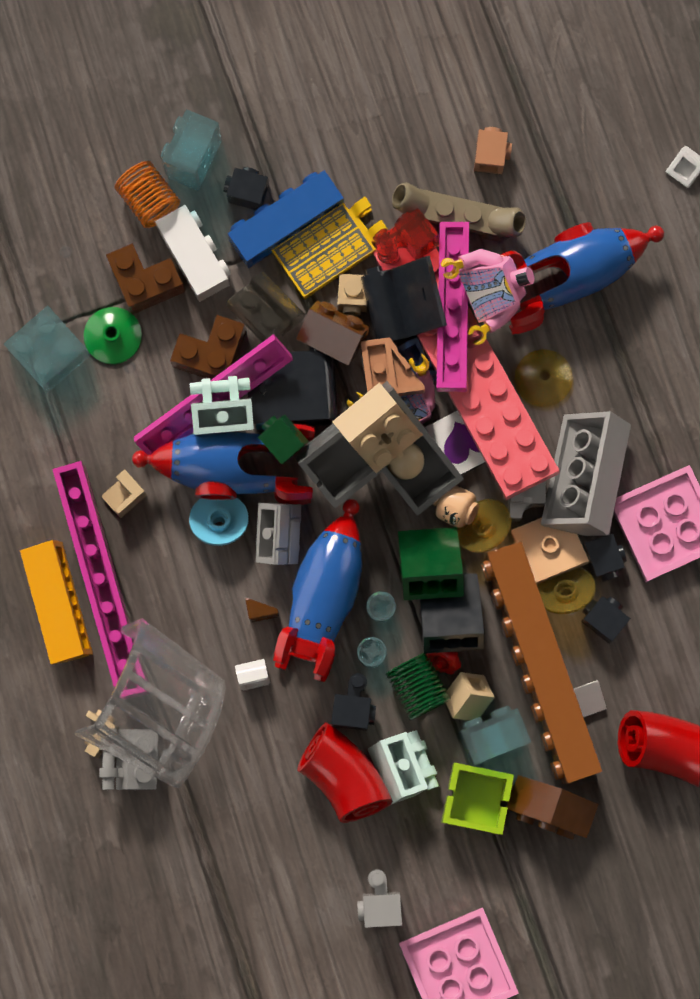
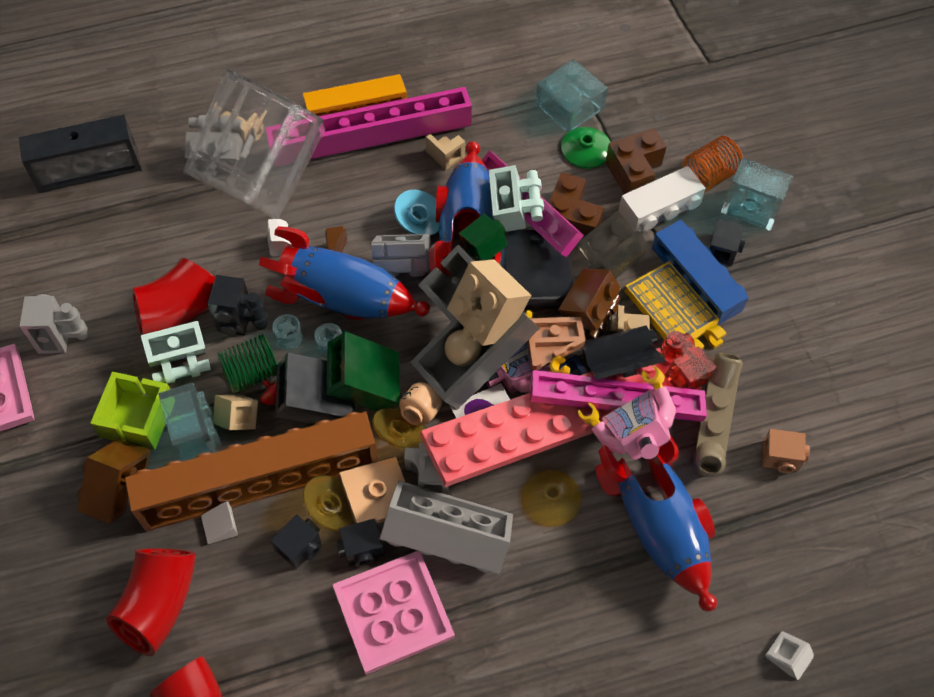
camera: 90 degrees right, 20 degrees down
none -> black brick [18,114,142,193]

